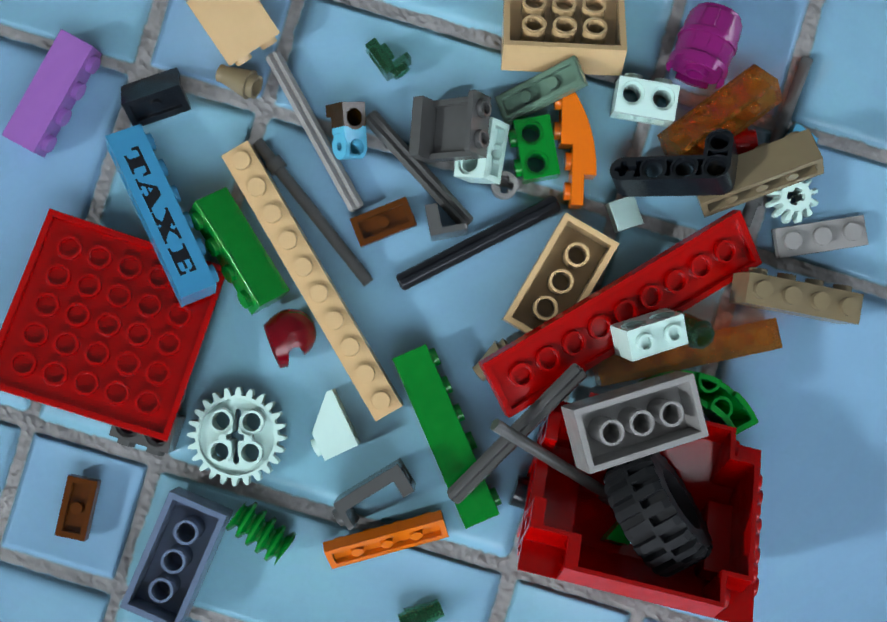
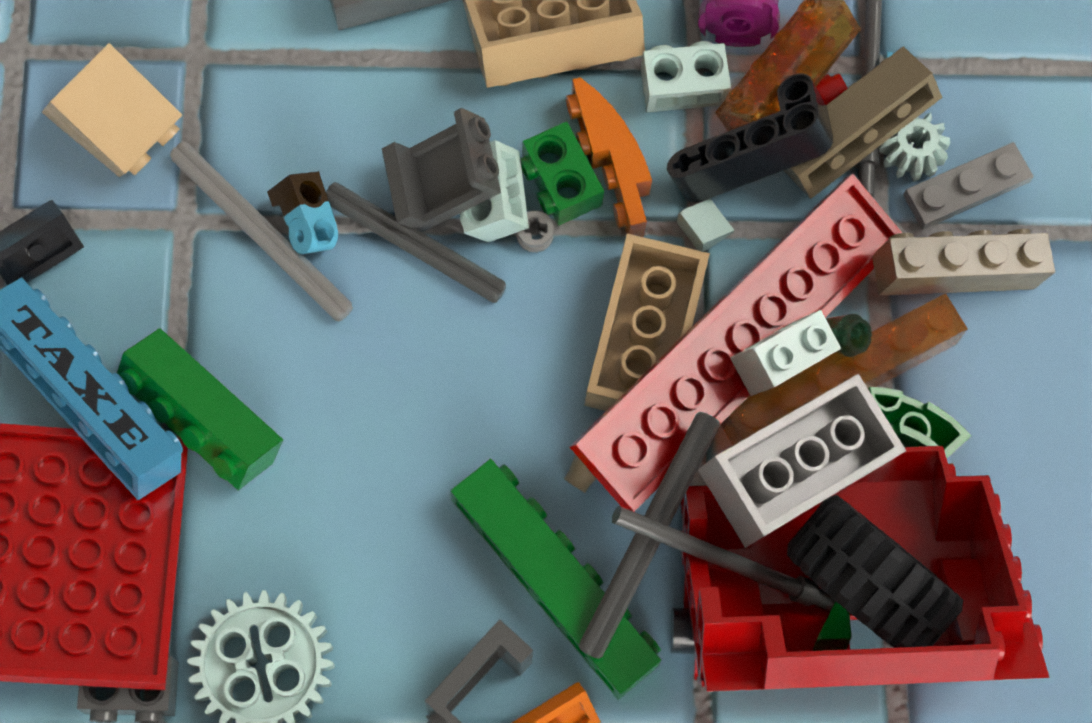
camera: 20 degrees left, 15 degrees down
dark tan cone [215,64,263,99] -> none
tan brick [221,140,403,422] -> none
dark grey bar [253,138,374,287] -> none
dark red helmet [263,309,316,368] -> none
light aqua slope [310,388,360,461] -> none
reddish brown plate [350,197,417,248] -> none
clear green bracket [365,38,411,81] -> none
black axle [396,196,561,290] -> none
dark grey panel [425,203,468,242] -> none
sand green tile [495,56,588,125] -> none

